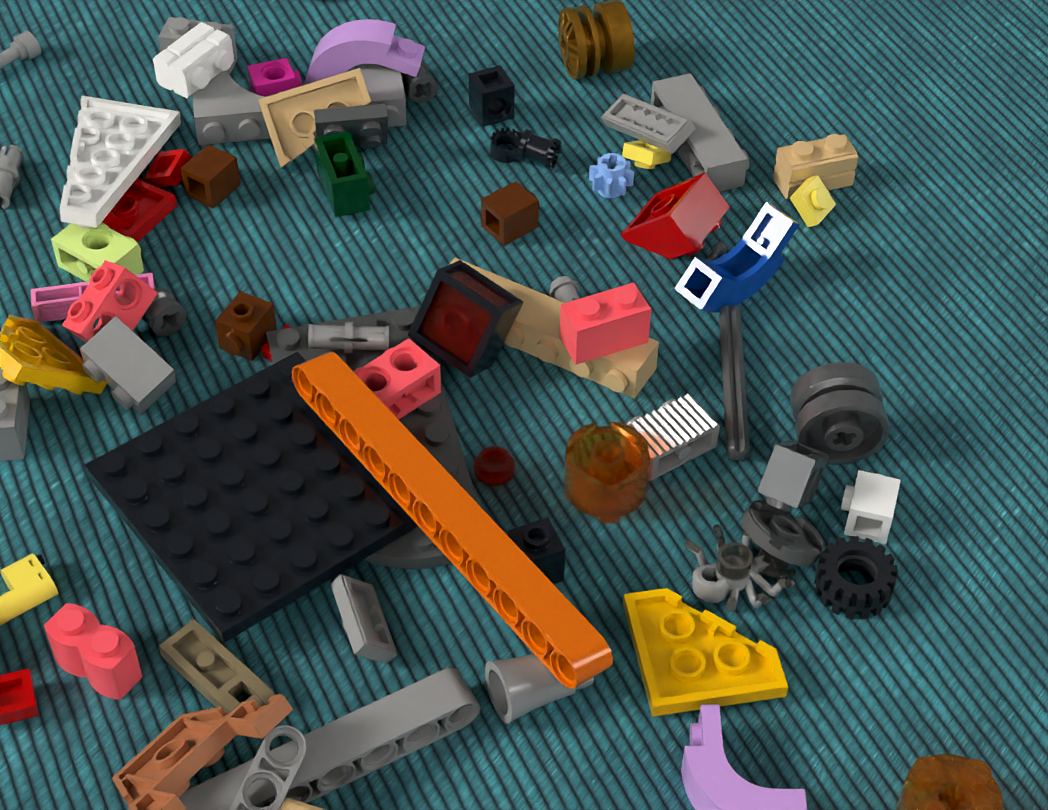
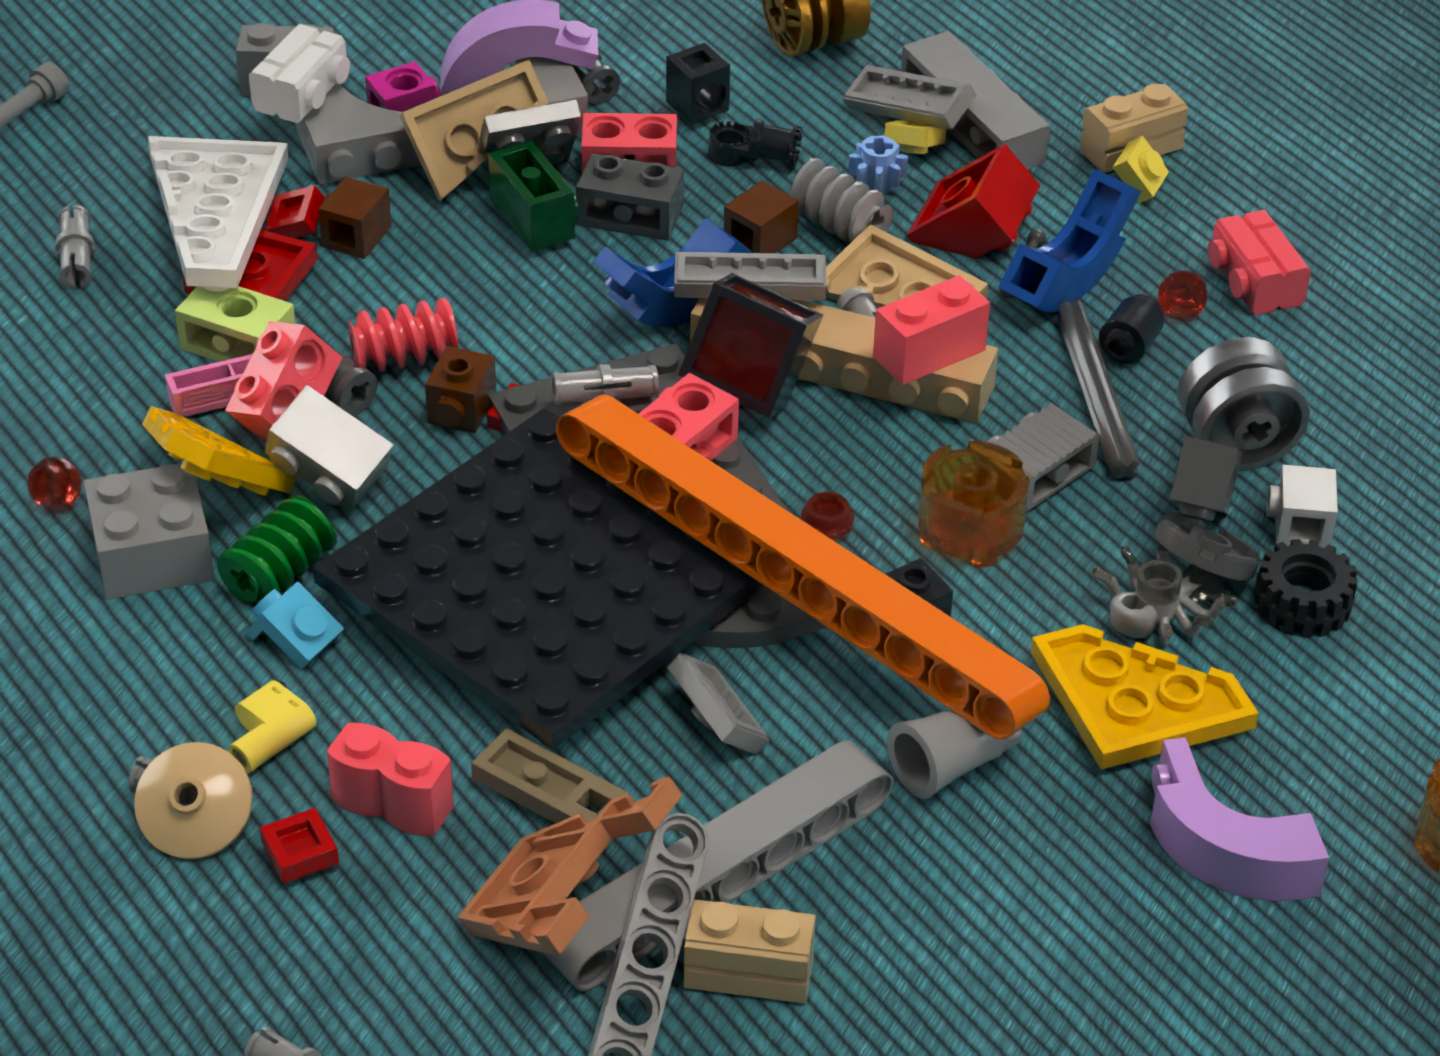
camera: 10 degrees left, 5 degrees down
none -> green piece [217,495,337,603]
none -> medium azure bracket [245,581,345,670]
none -> coral piece [348,297,458,372]
none -> dark grey brick [576,154,684,241]
none -> coral brick [581,113,677,173]
none -> blue arch [594,218,753,327]
none -> light grey plate [674,252,826,300]
none -> light grey piece [789,157,894,243]
none -> tan wing [826,224,988,309]
none -> black brick [1099,294,1164,364]
none -> clear red plate [1158,270,1208,320]
none -> coral brick [1208,210,1311,315]

